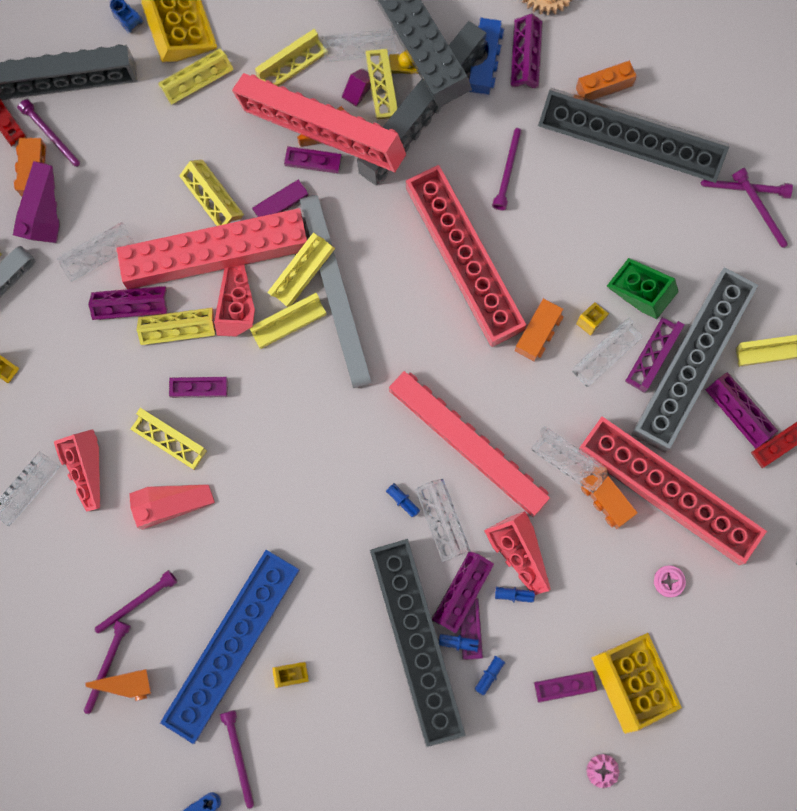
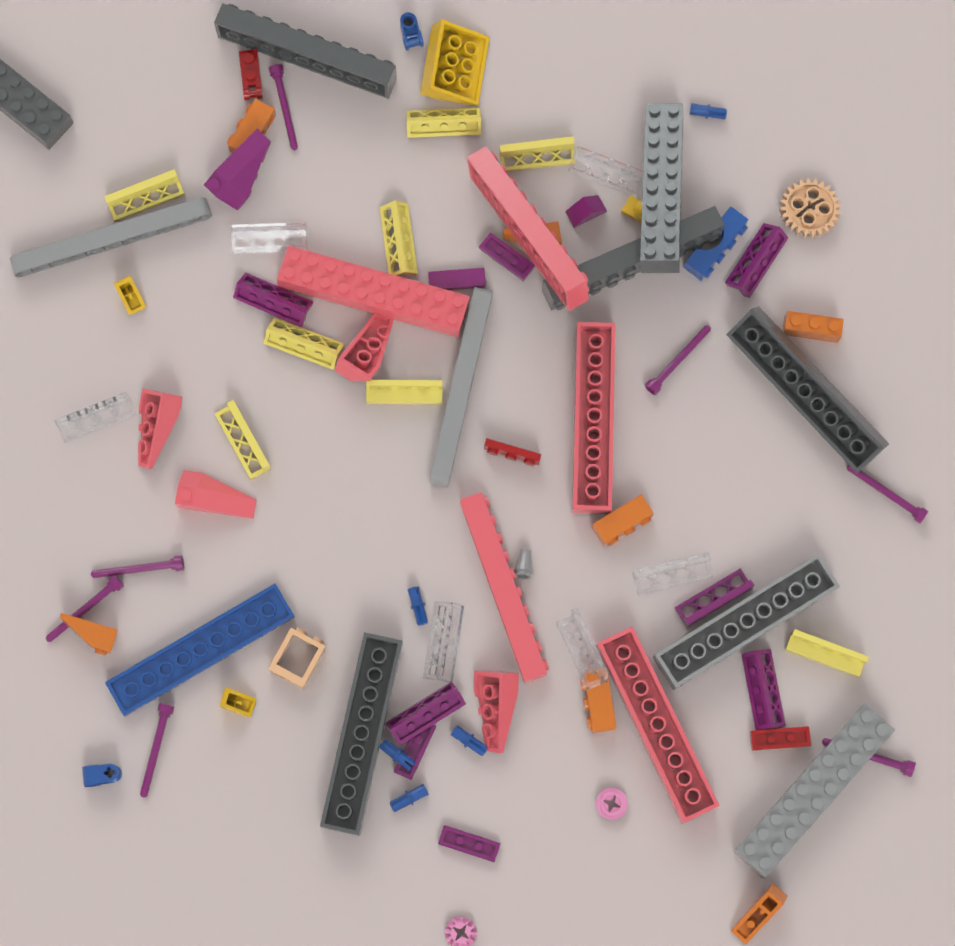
camera: 20 degrees right, 0 degrees up
magenta plate [169,377,228,398] -> none
light yellow fence [267,232,335,307] -> none
light yellow fence [365,49,397,120] -> none
yellow slope [576,302,609,336] -> none
yellow slope [591,633,682,734] -> none
green slope [607,258,679,319] -> none
magenta piece [732,167,788,248] -> none
none -> light nougat window [268,627,326,689]
none -> red plate [484,438,542,466]
none -> light grey cone [514,549,533,579]

